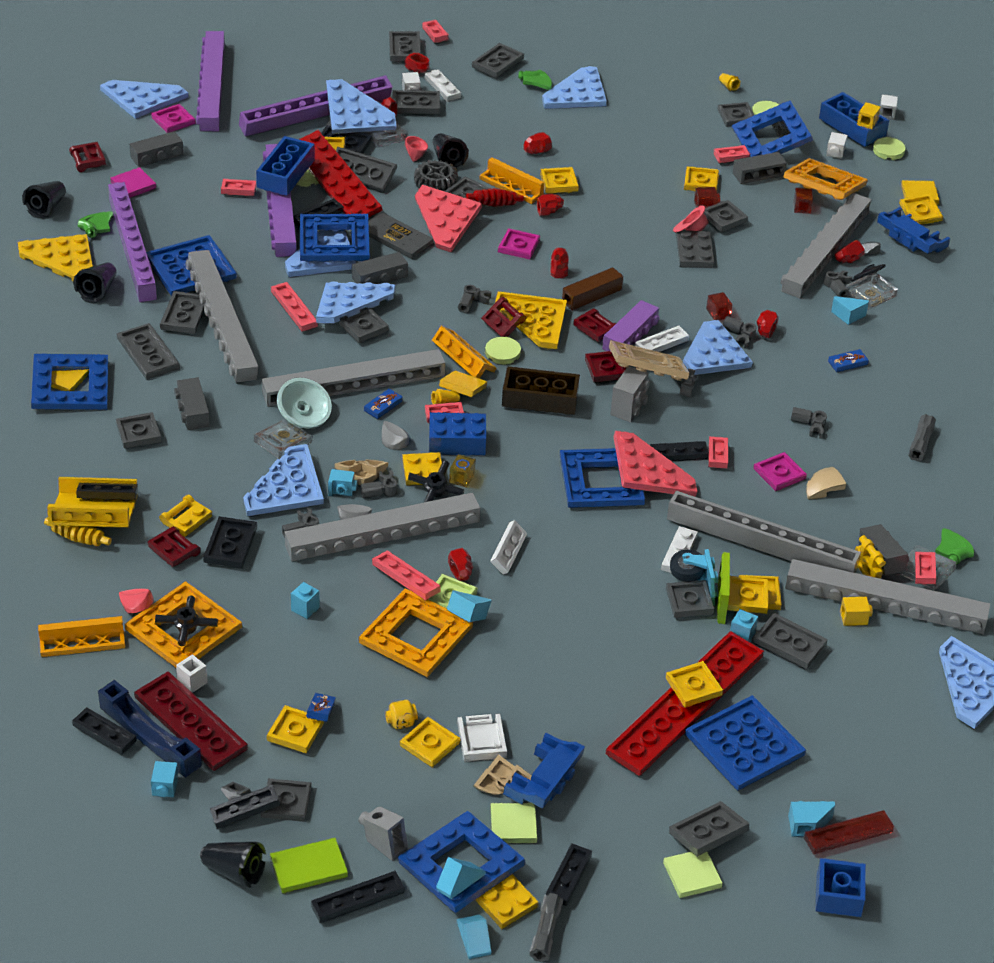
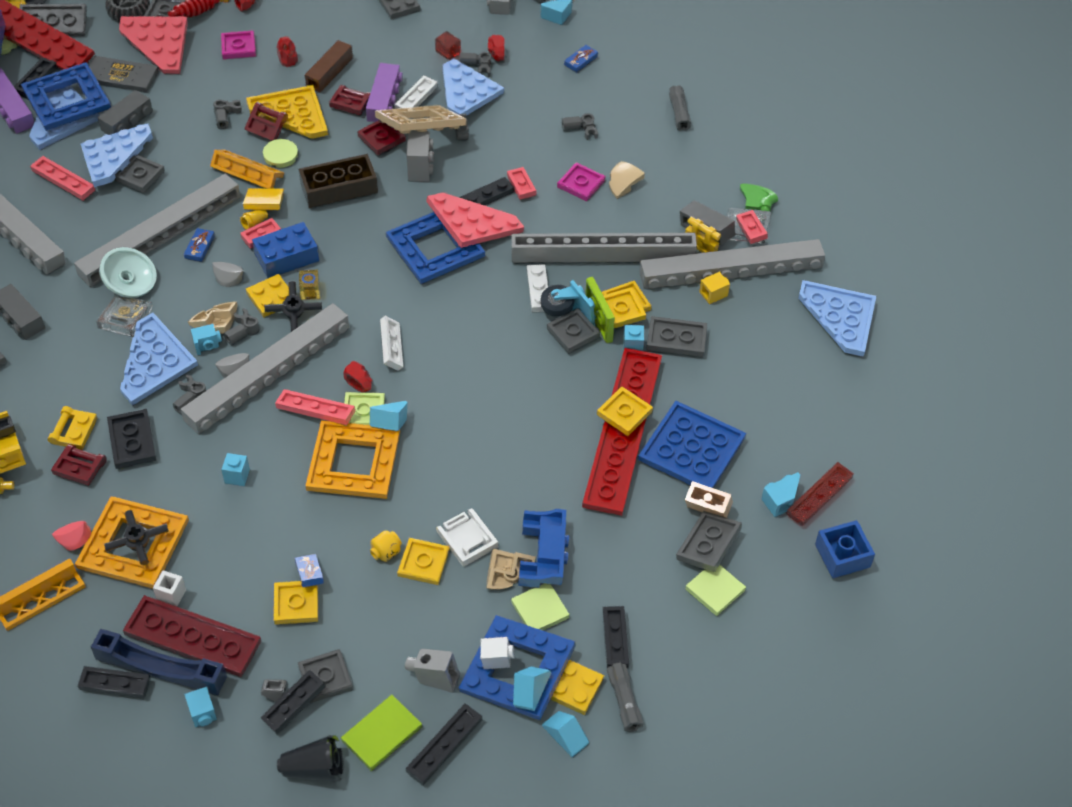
camera: 25 degrees left, 10 degrees up
none -> white brick [481,637,514,669]
none -> light nougat brick [685,481,733,518]

